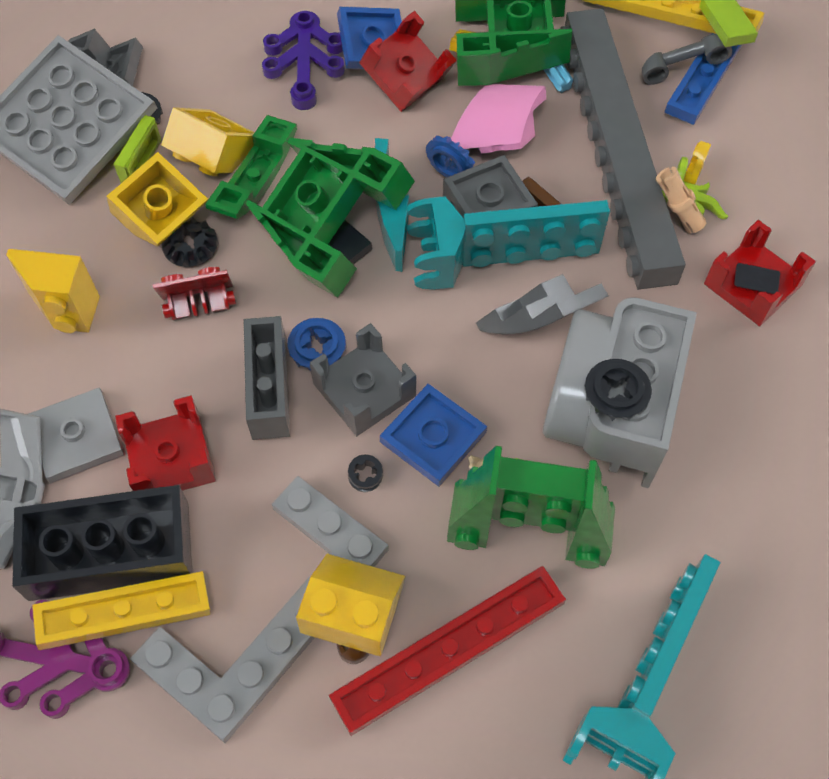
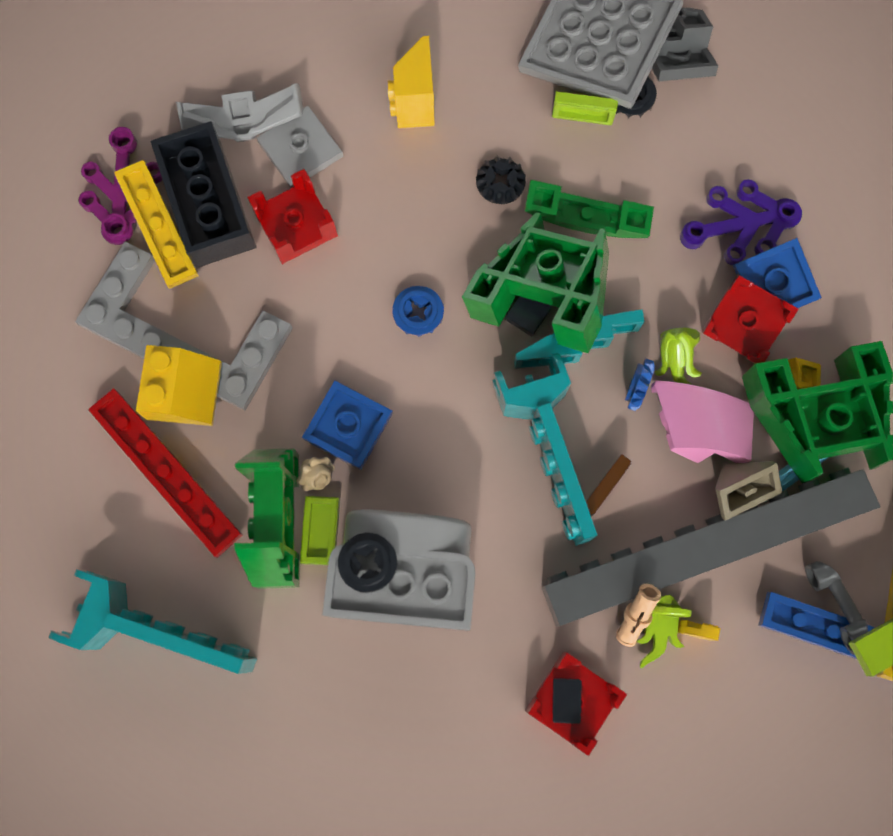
camera: 80 degrees right, 15 degrees up
yellow slope [106,152,208,247] -> none
red hinge [152,267,236,320] -> none
yellow slope [161,107,255,176] -> none
dark grey brick [243,316,290,440] -> none
dark grey panel [310,323,416,437] -> none
black bush [348,454,383,492] -> none
dark grey panel [443,155,538,218] -> none
dark grey slope [476,274,609,334] -> none
none -> lime piece [654,327,702,385]
none -> dark tan slope [715,461,782,521]

